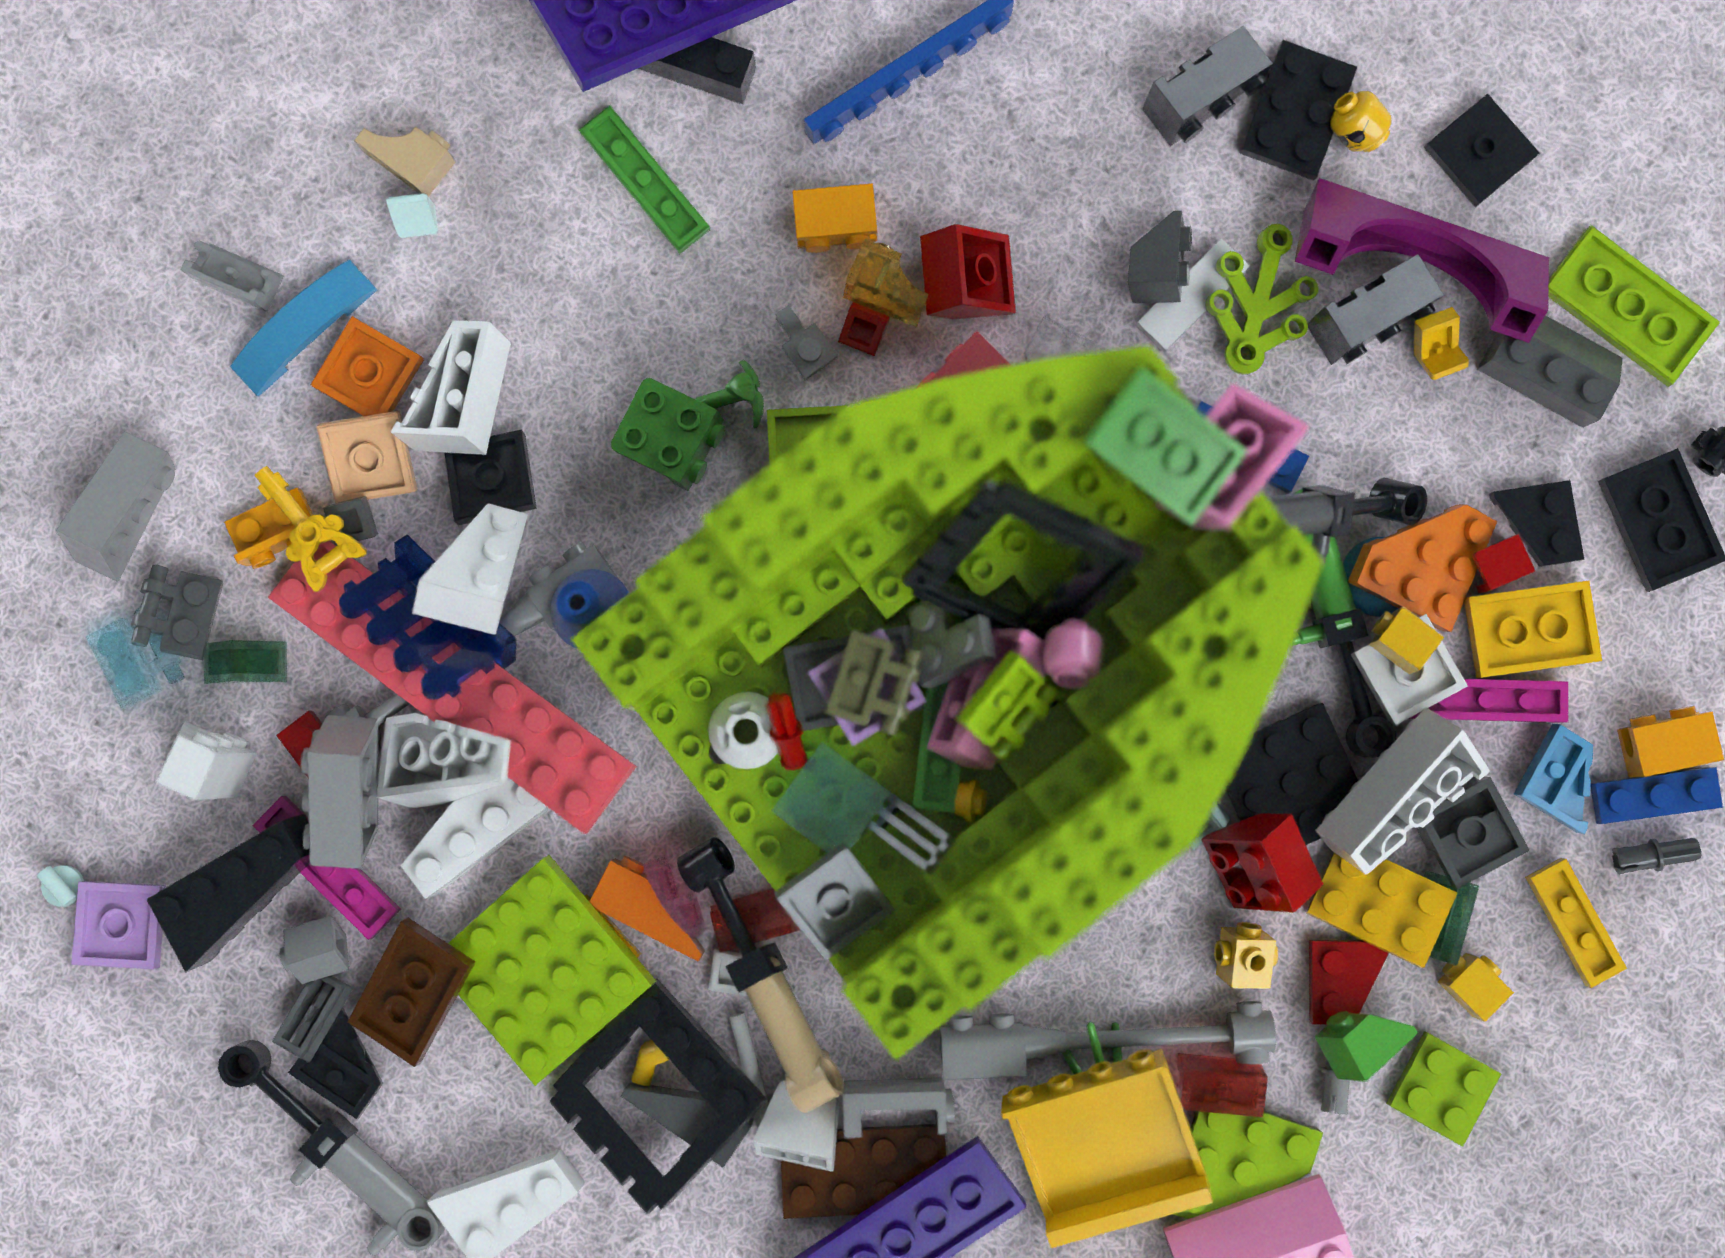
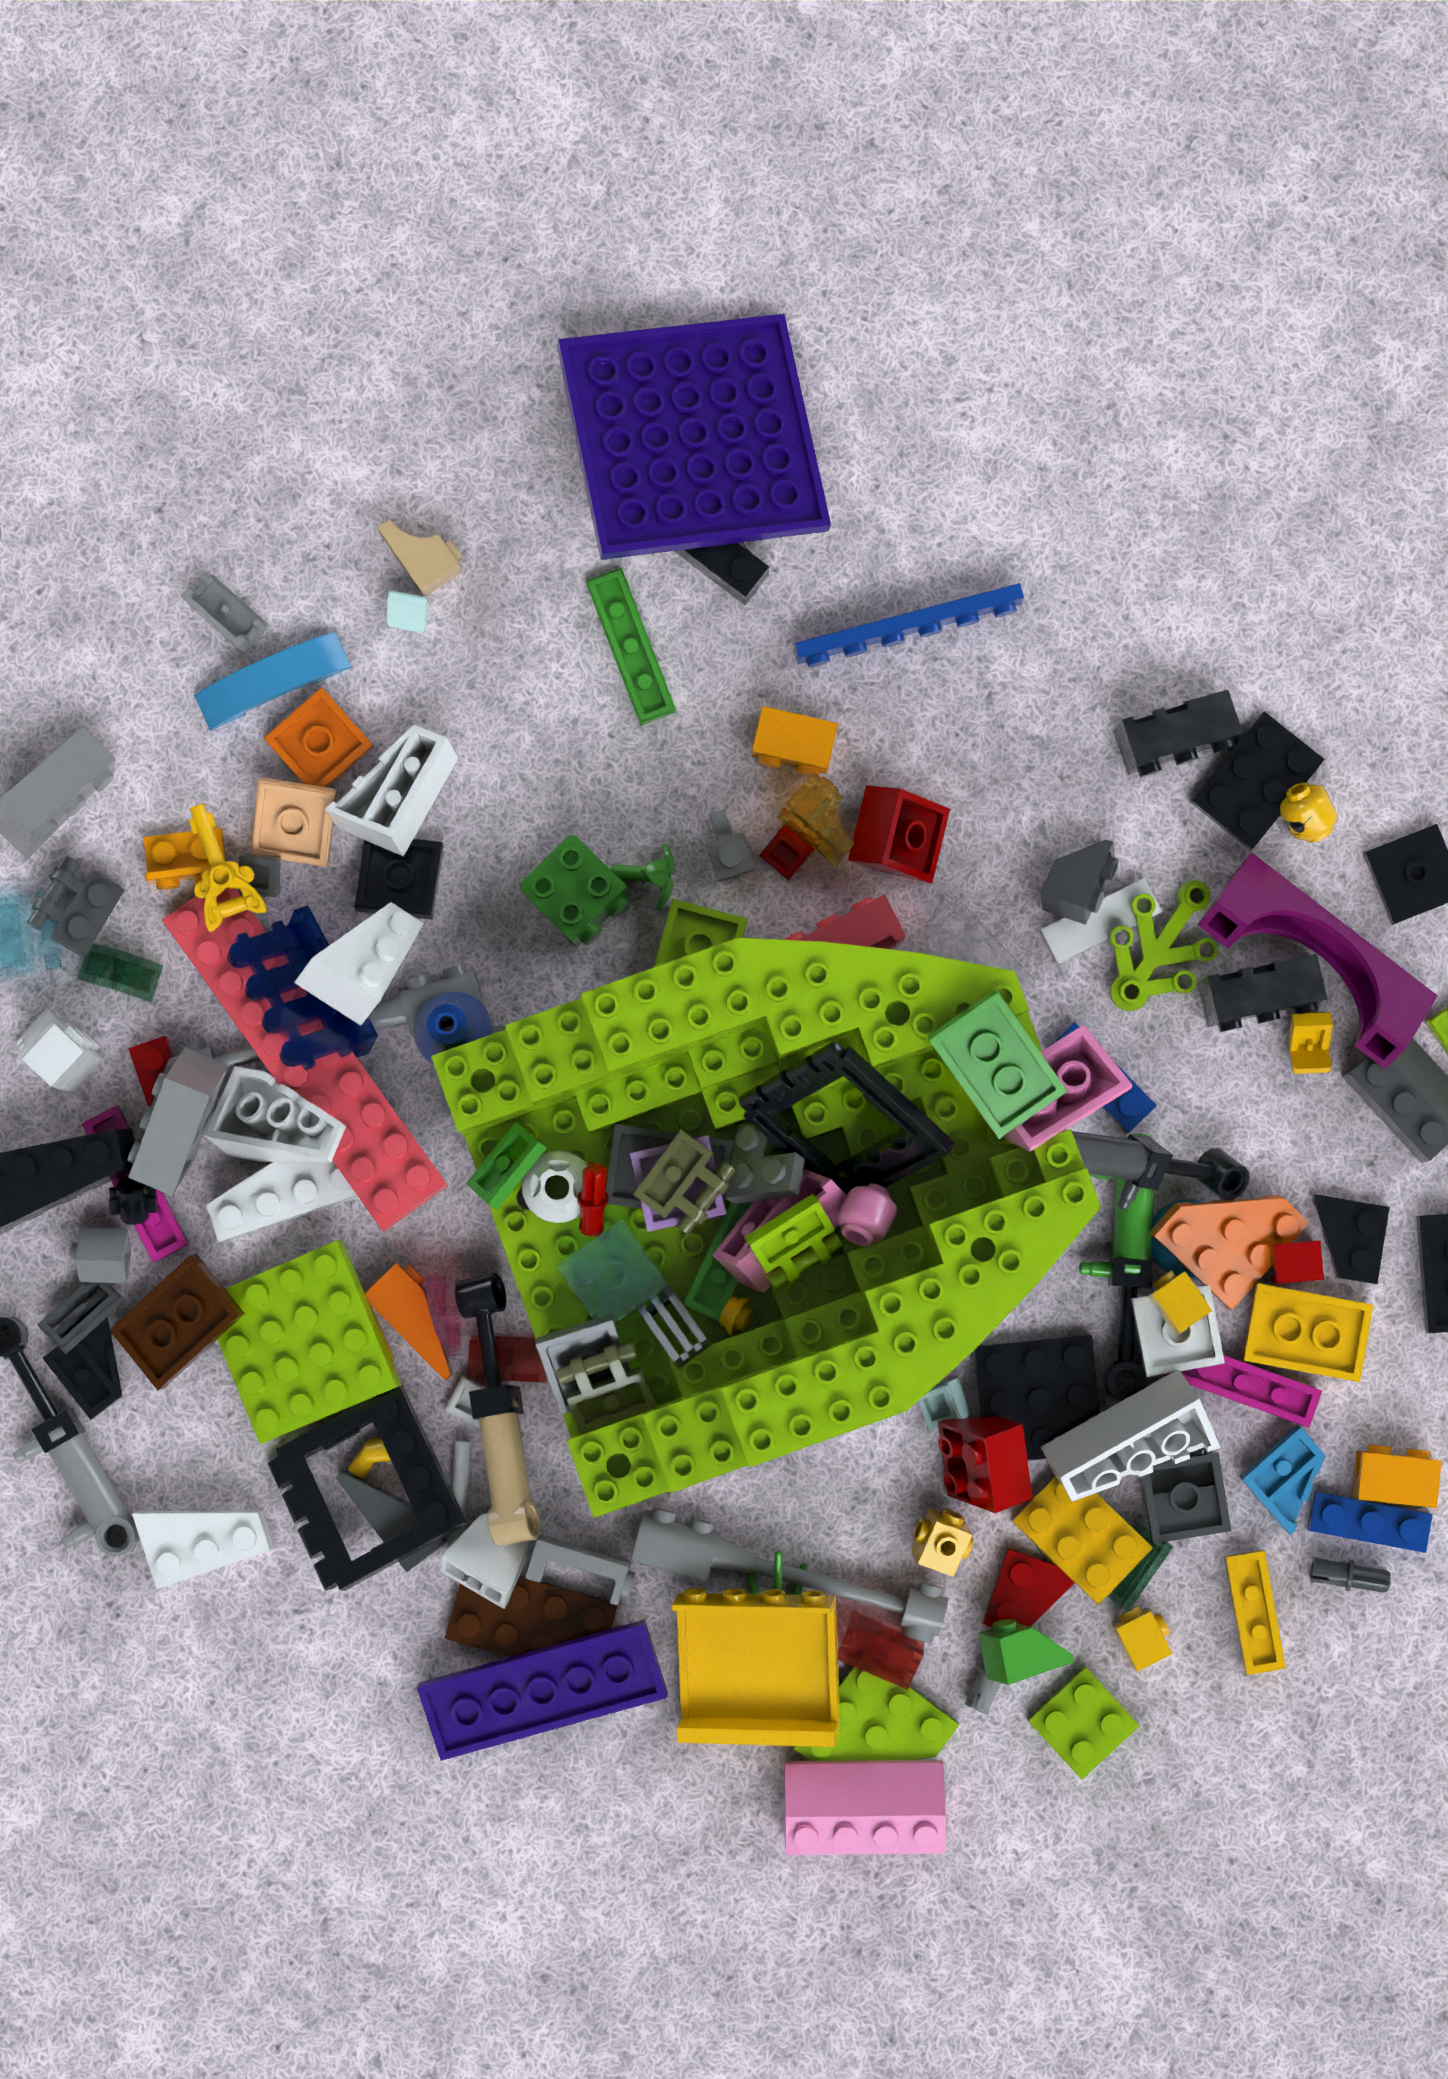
camera: 15 degrees right, 0 degrees up
none -> black gear [109,1176,157,1225]
none -> bright green plate [466,1122,547,1210]
none -> olive plate [556,1343,656,1434]

